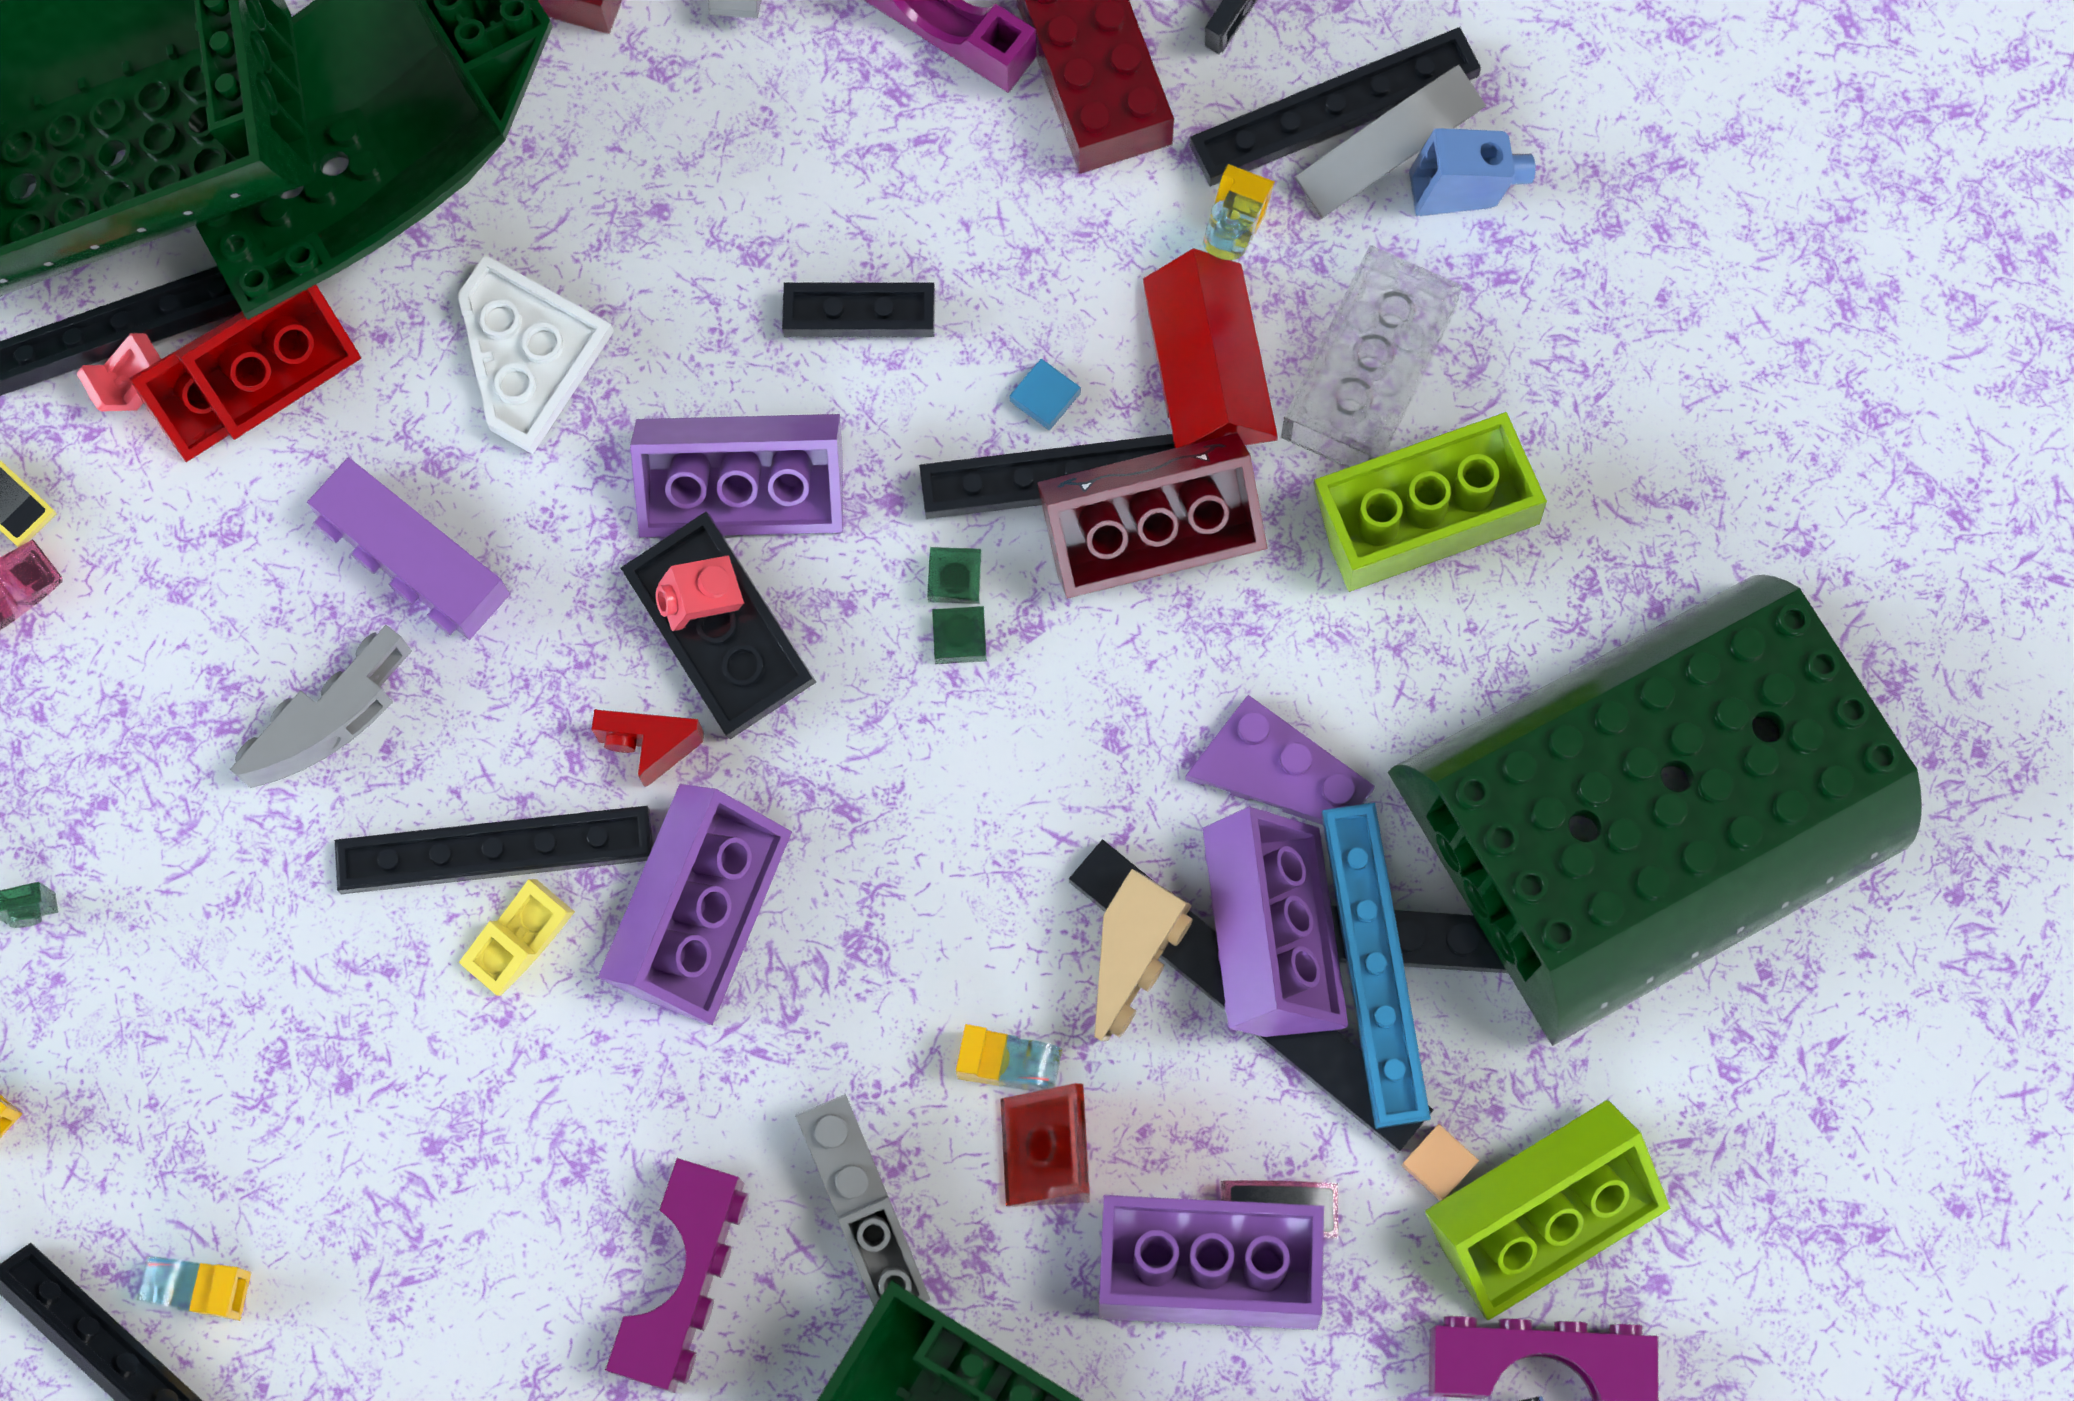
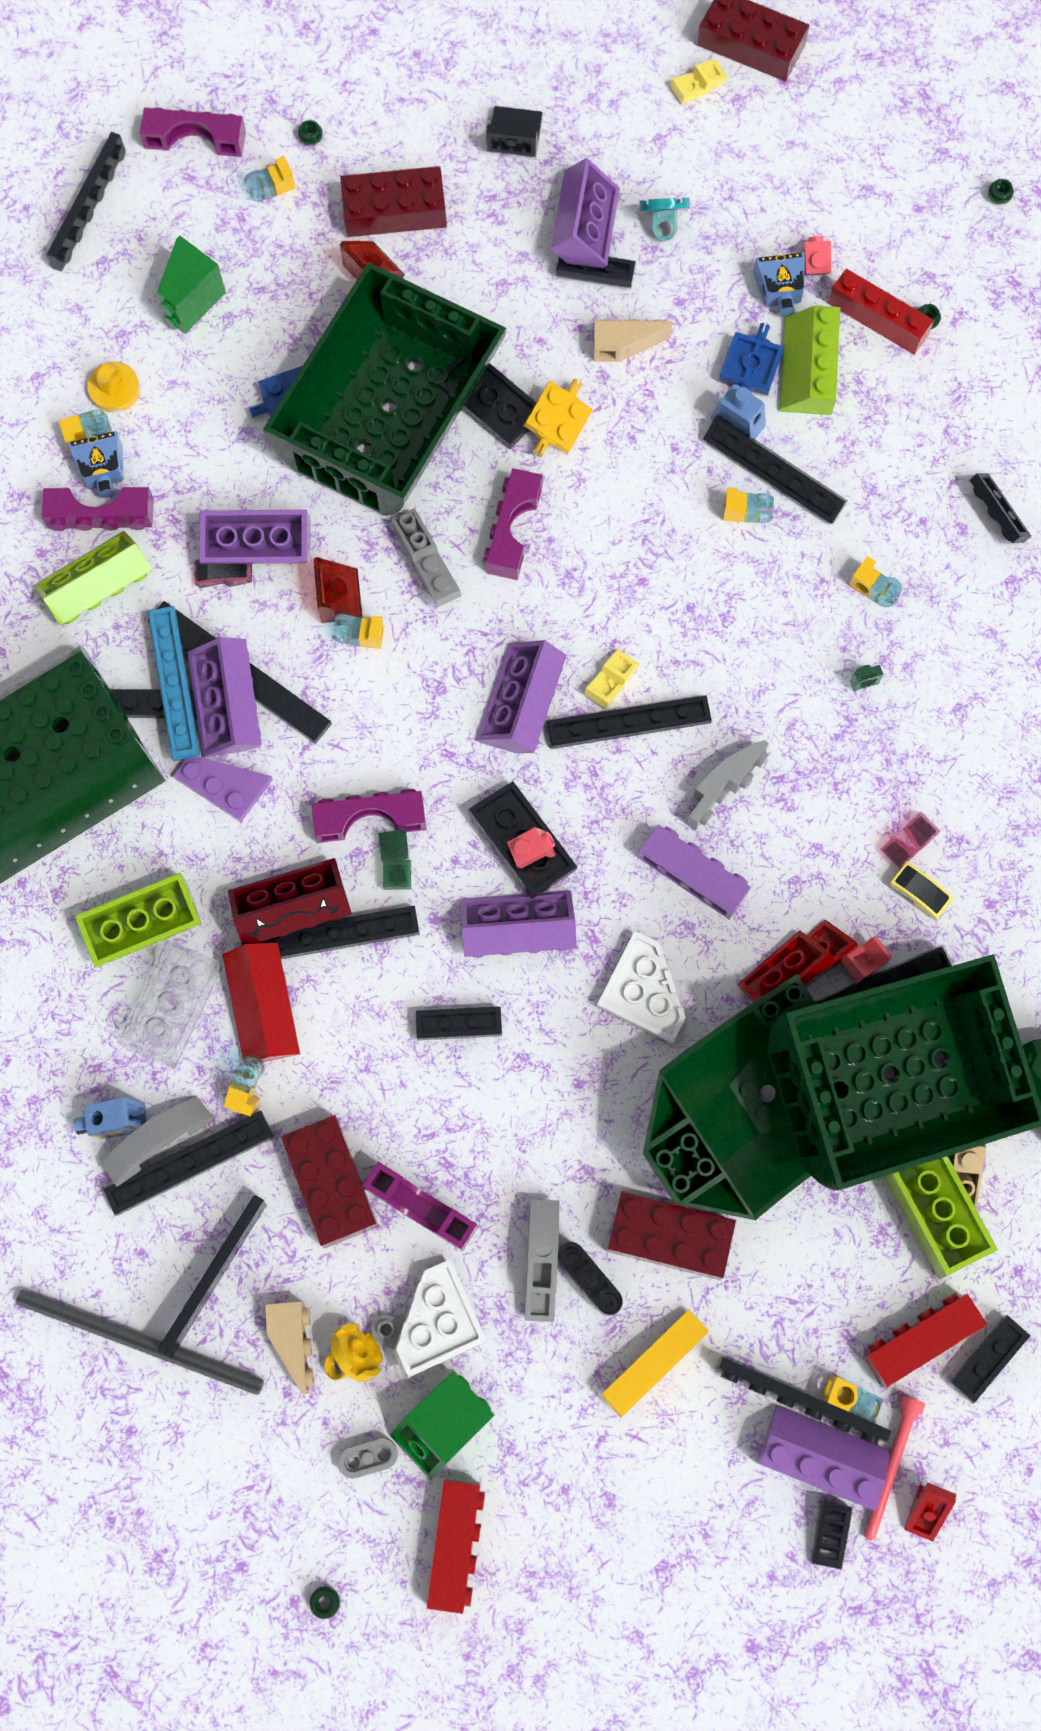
camera: 175 degrees right, 0 degrees up
red slope [591,709,704,787] -> none
dark azure tile [1010,358,1081,431] -> none
tan slope [1094,869,1193,1041] -> none
light nougat tile [1401,1124,1479,1201] -> none
none -> magenta arch [311,789,427,843]

